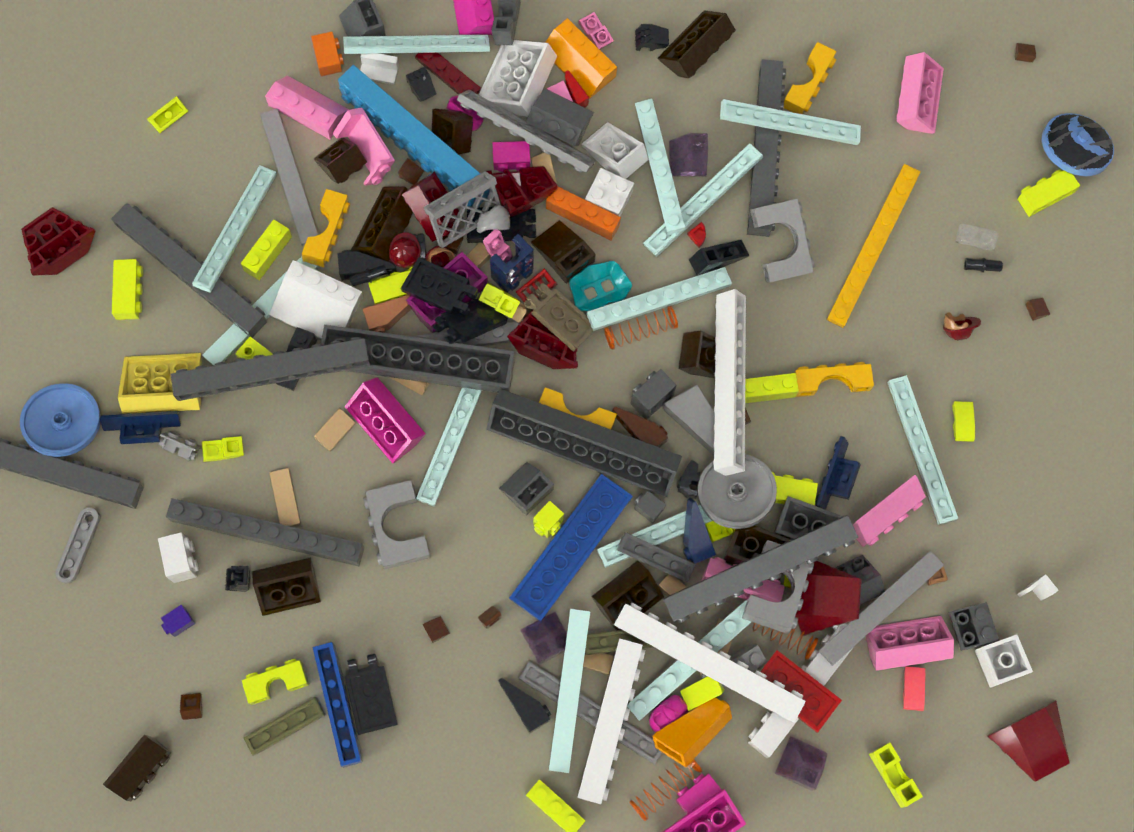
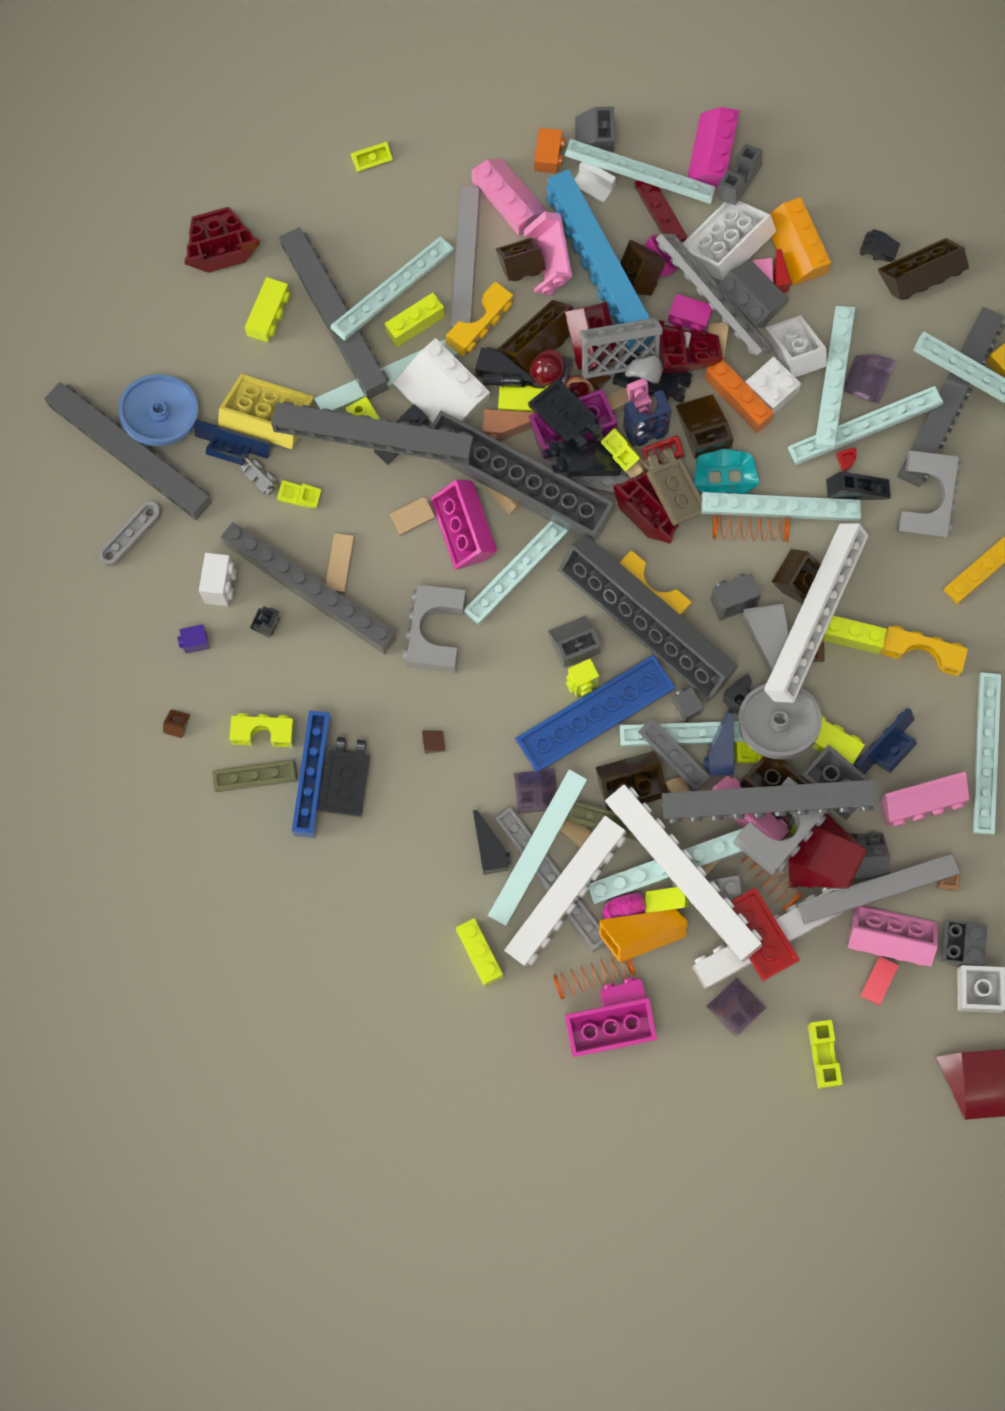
camera: 30 degrees right, 0 degrees up
dark brown slope [103,734,172,802] -> none
dark brown slope [252,557,321,616] -> none
reddish brown slope [398,158,424,185] -> none
black hand [406,67,437,102] -> none
reddish brown slope [478,606,502,629] -> none
bright pink slope [578,12,614,49] -> none
reddish brown slope [612,407,668,448] -> none

